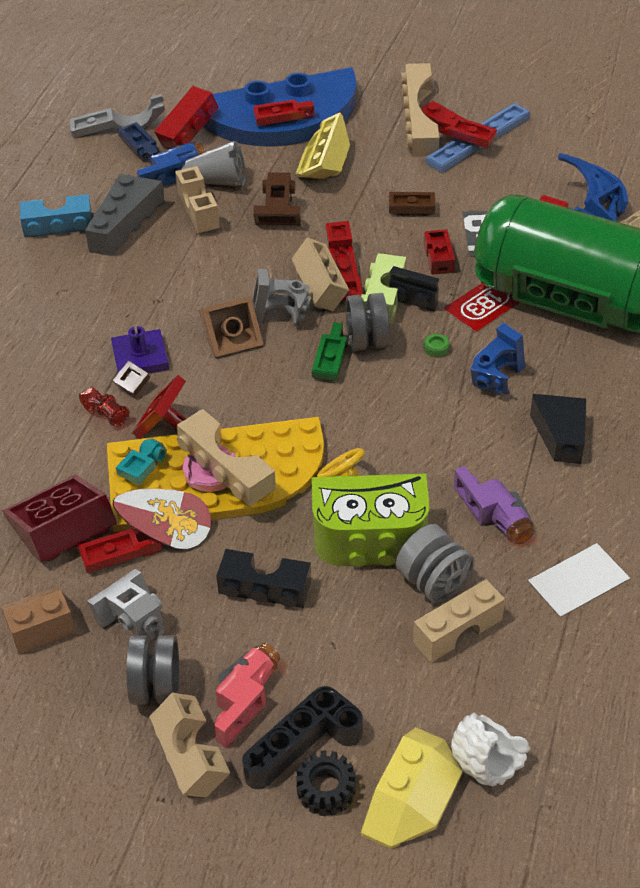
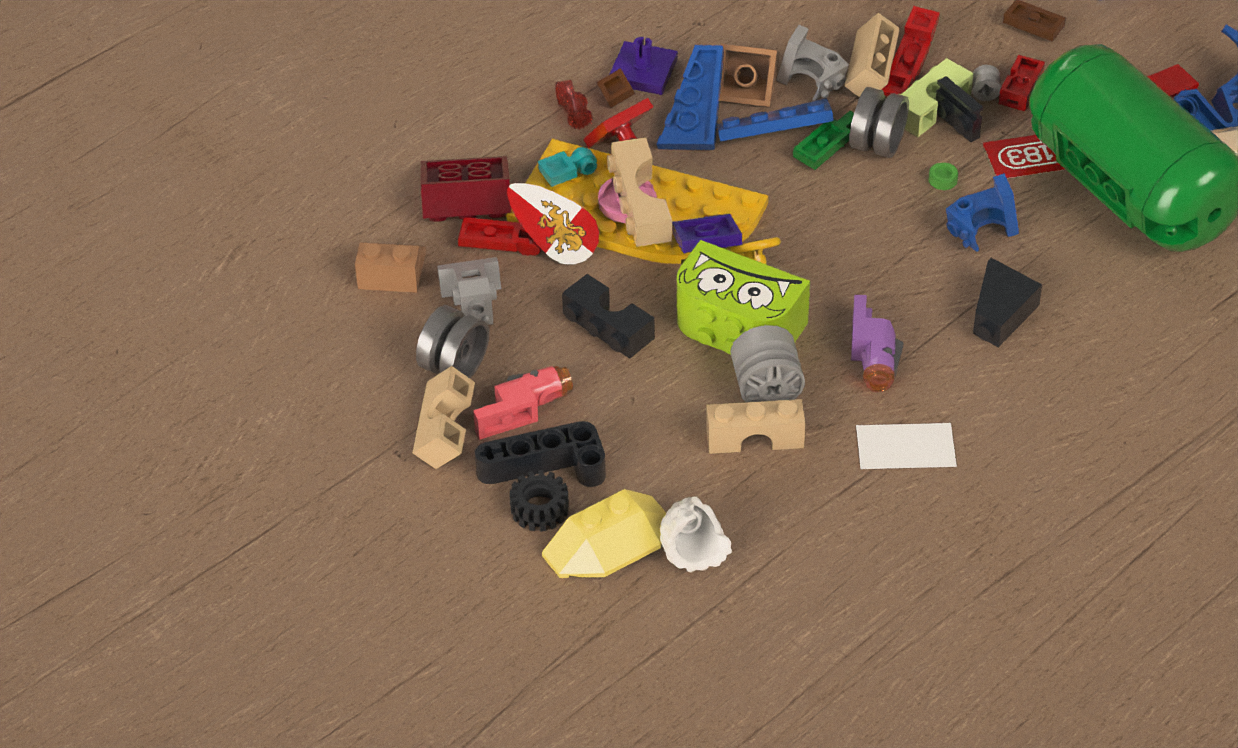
camera: 30 degrees right, 0 degrees up
none -> blue wing [656,45,724,150]
none -> dark purple tile [672,214,743,253]
none -> blue wing [717,98,834,142]
none -> light grey wheel [972,65,1001,101]

